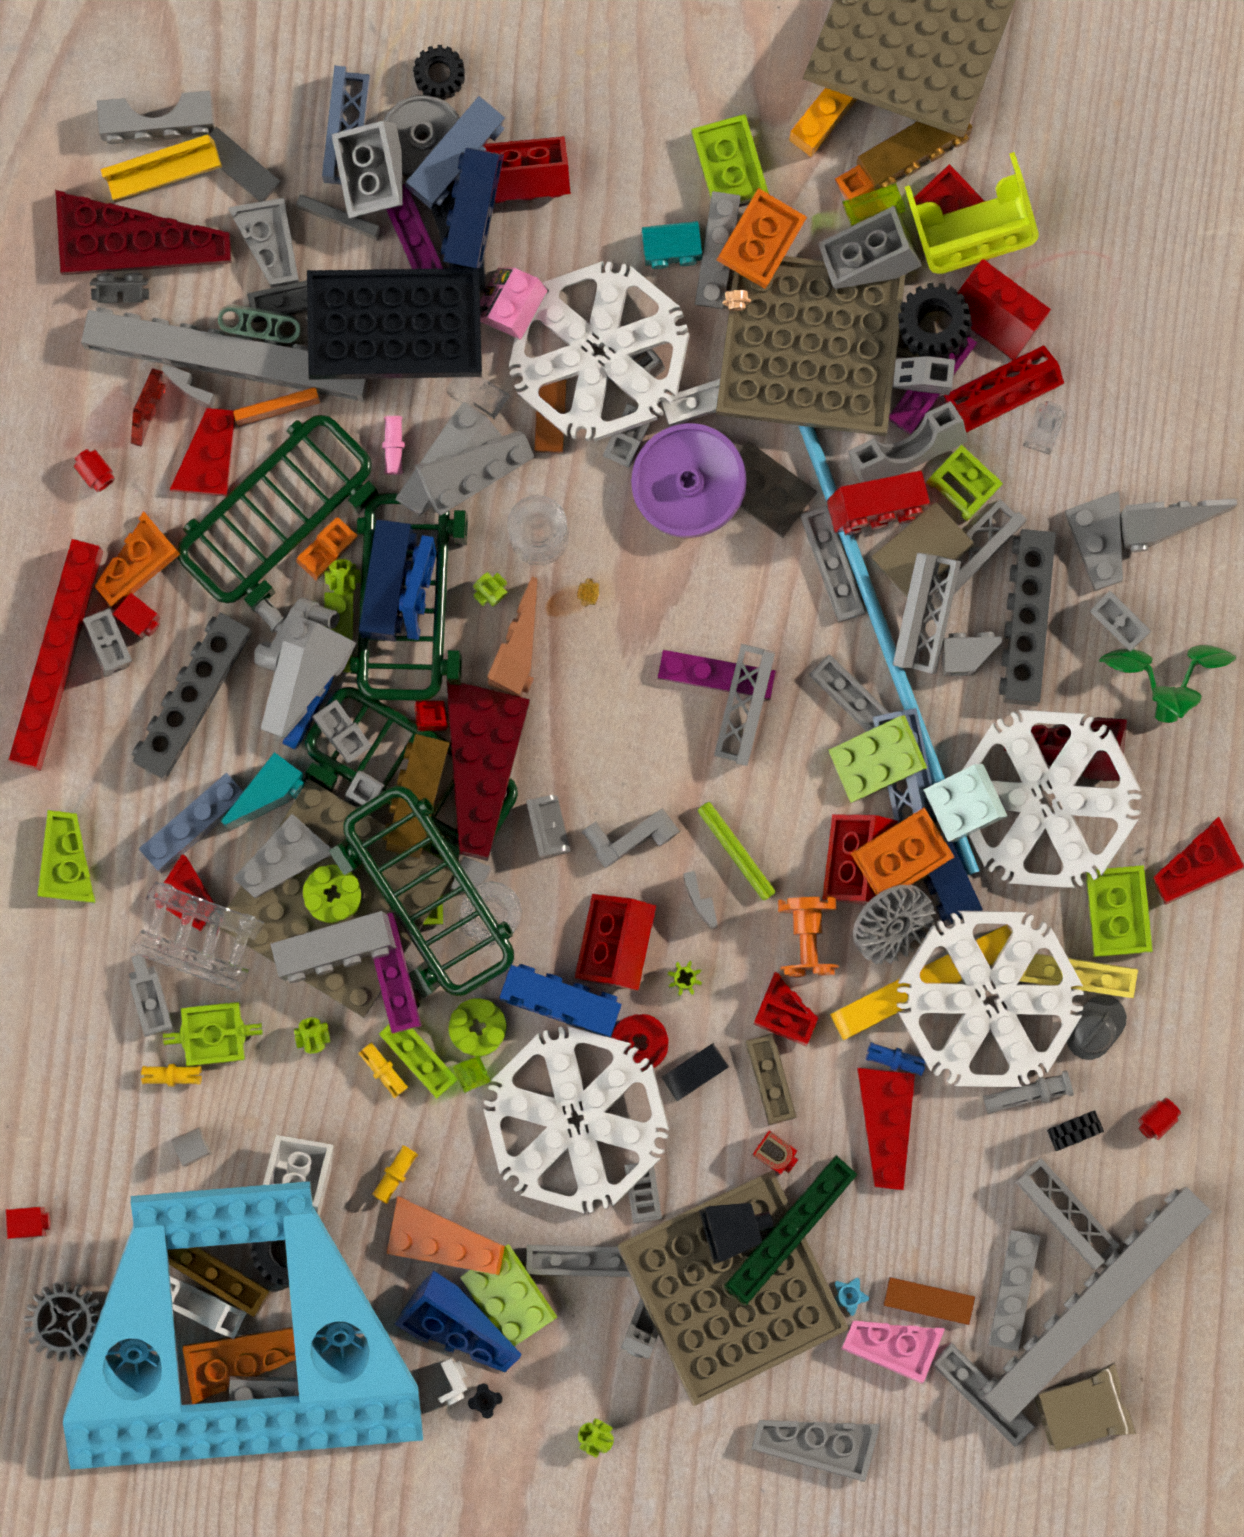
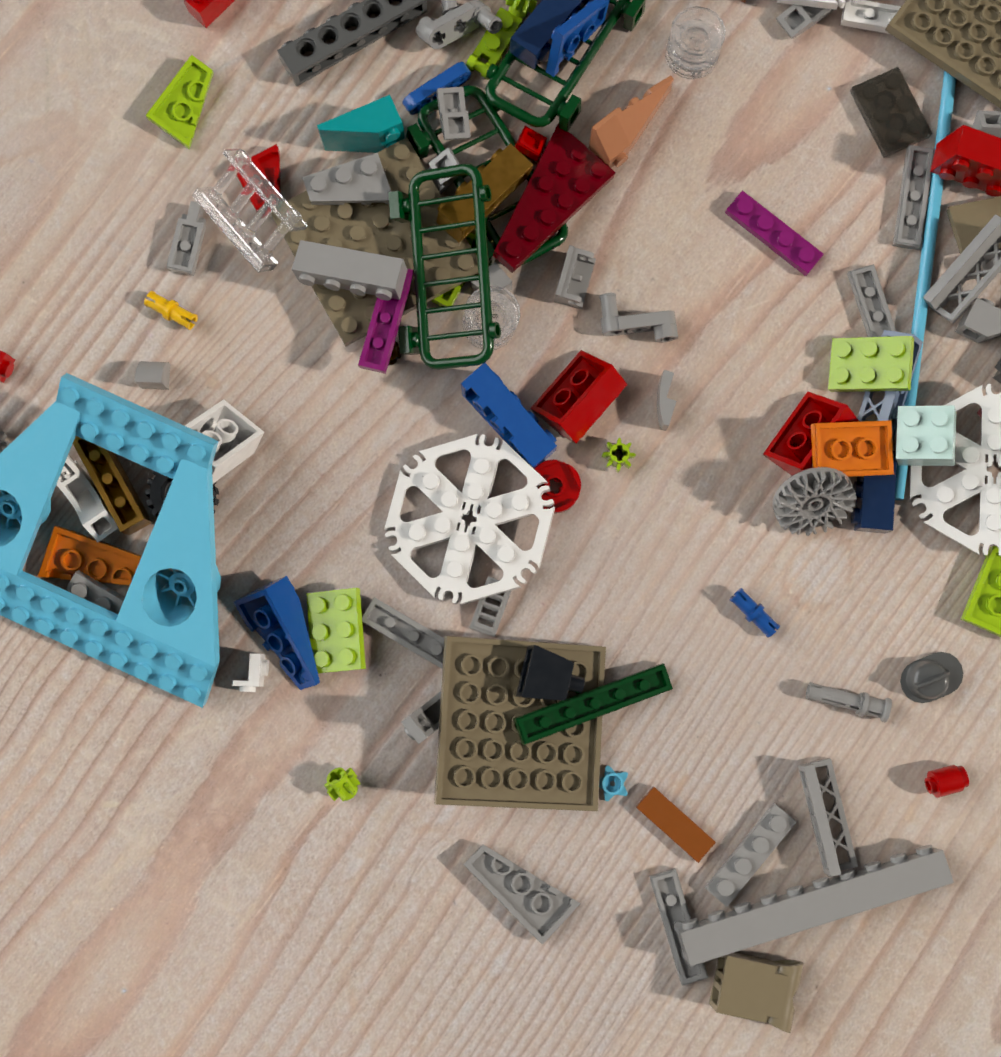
camera: 30 degrees right, 0 degrees up
sand blue brick [139,772,243,874] -> none
lime plate [163,1002,263,1067] -> none
light grey wedge [260,615,356,739] -> none
lime gear [294,1017,330,1054] -> none
lime plate [303,865,362,924] -> none
yellow pin [358,1042,408,1098] -> none
yellow pin [371,1145,418,1204] -> none
lime plate [378,1025,458,1099] -> none
orange wing [386,1196,505,1275] -> none
lime plate [448,998,507,1057] -> none
clear neon green plate [453,1056,491,1093] -> none
black plate [468,1383,503,1419] -> none
lime gear [473,572,508,607] -> none
clear yellow plate [577,578,599,607] -> none
medium lavender dish [631,423,746,538] -> none
black slope [661,1043,729,1101] -> none
lime axle [698,802,775,901] -> none
light grey fence [714,643,775,766] -> none
dark tan tile [745,1033,797,1125] -> none
brick [752,1130,799,1175] -> none
red wing [753,972,818,1047] -> none
orange piece [778,897,839,977] -> none
yellow beam [830,924,1012,1040] -> none
bright pink wing [841,1321,945,1384] -> none
red wing [857,1068,915,1190] -> none
white plate [897,911,1084,1087] -> none
light yellow plate [1019,953,1138,998] -> none
black tyre [1047,1110,1104,1151] -> none

